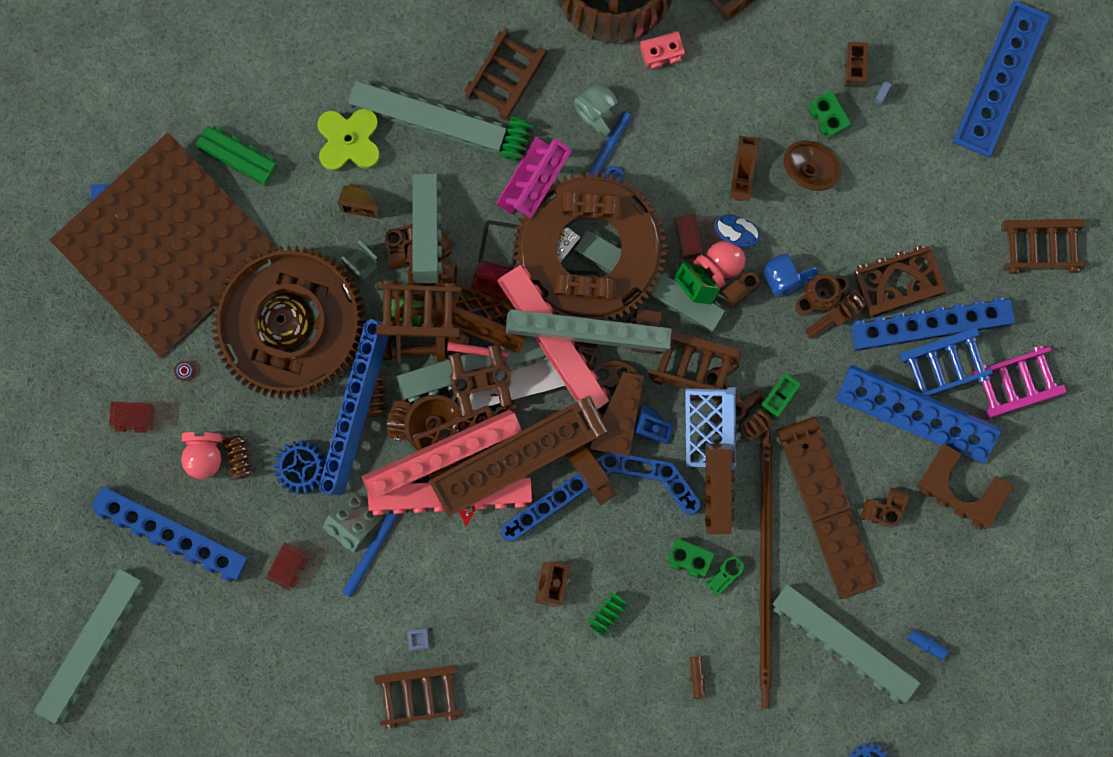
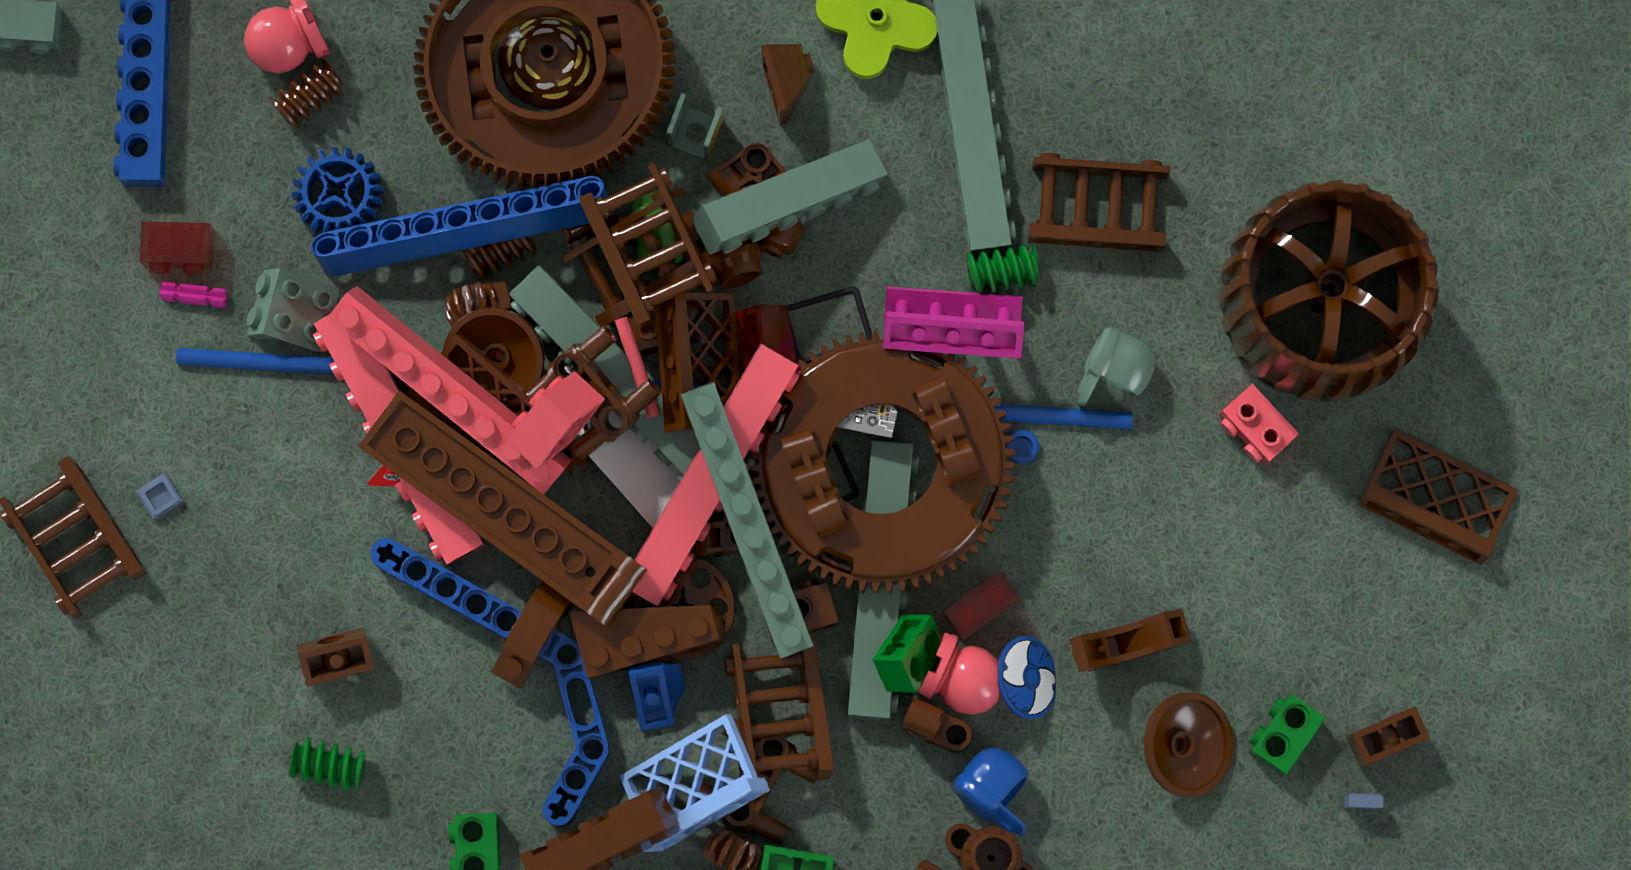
camera: 60 degrees right, 0 degrees up
none -> dark pink axle [160,281,228,308]
none -> coral brick [506,371,605,469]

